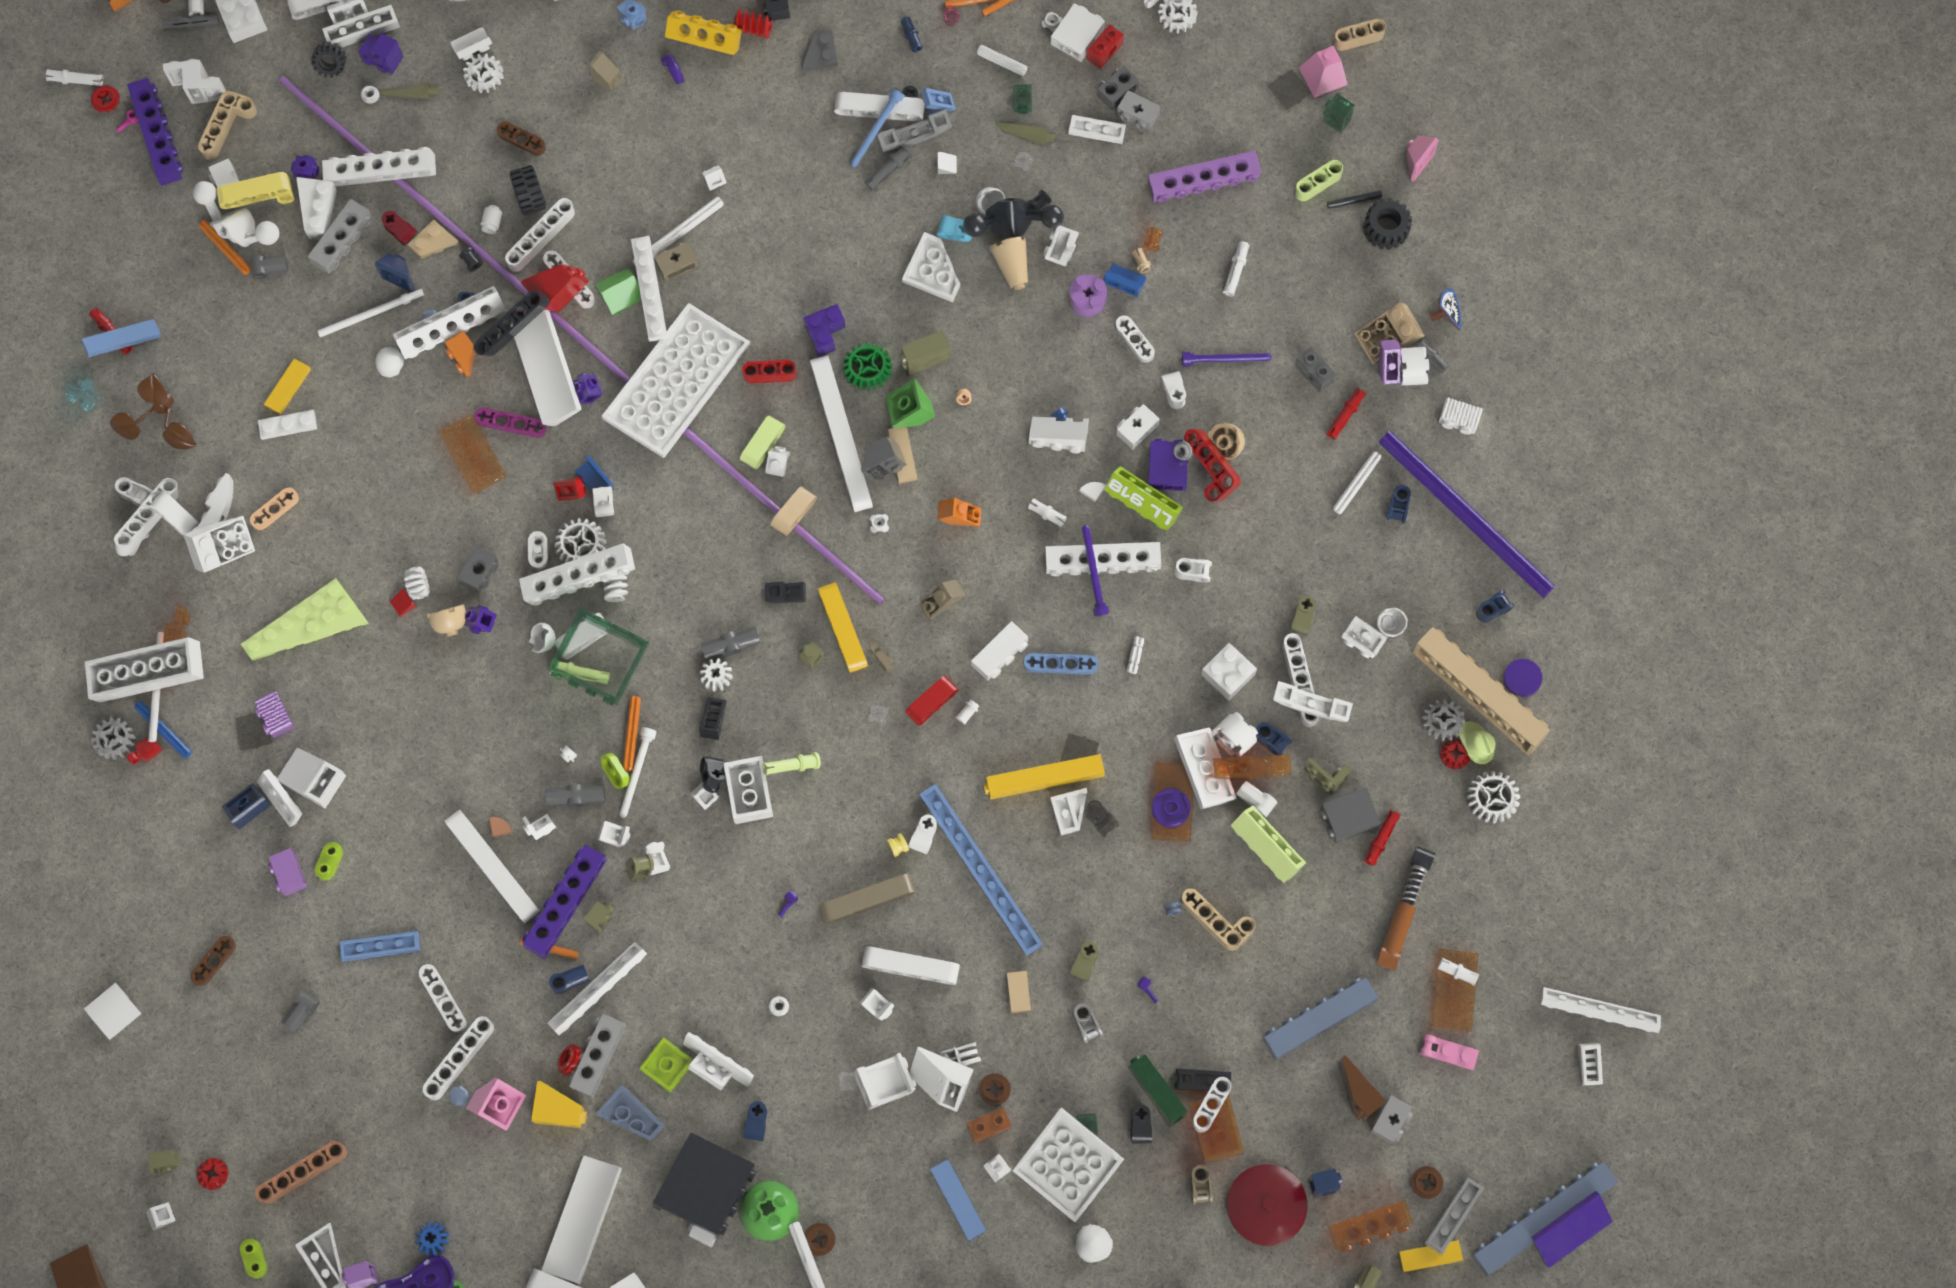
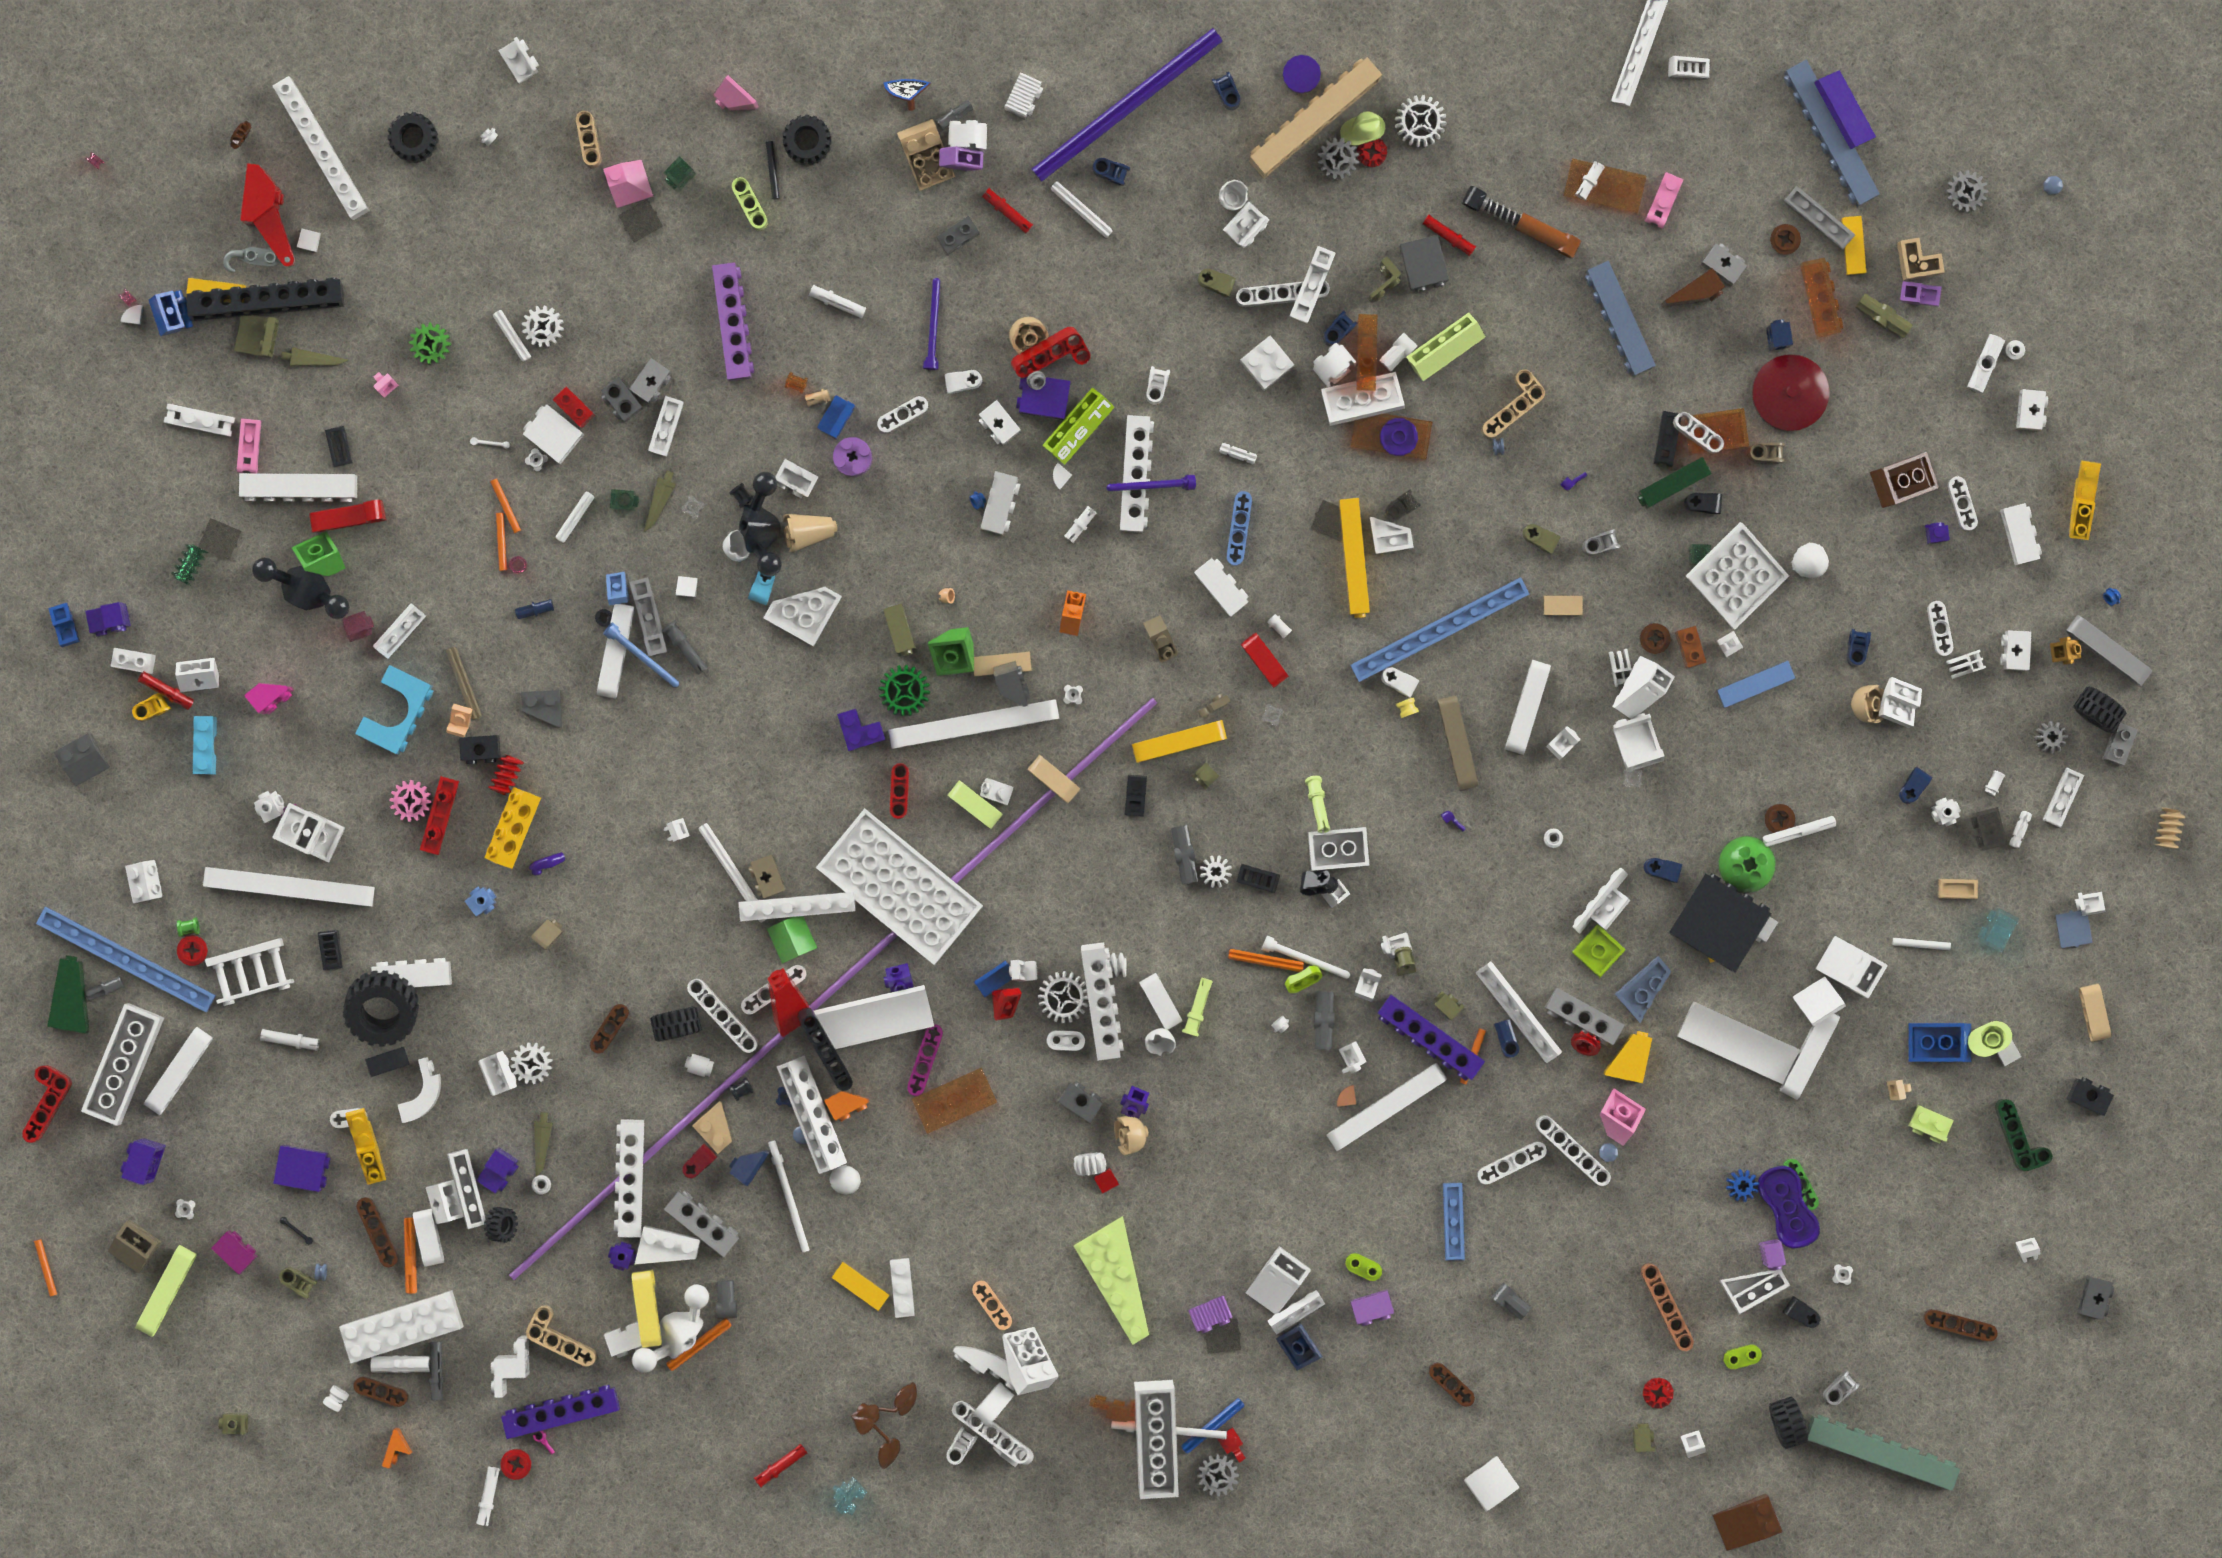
camera: 90 degrees left, 15 degrees up
medium blue tile [82,319,161,357] -> none
clear green window [548,607,649,706] -> none

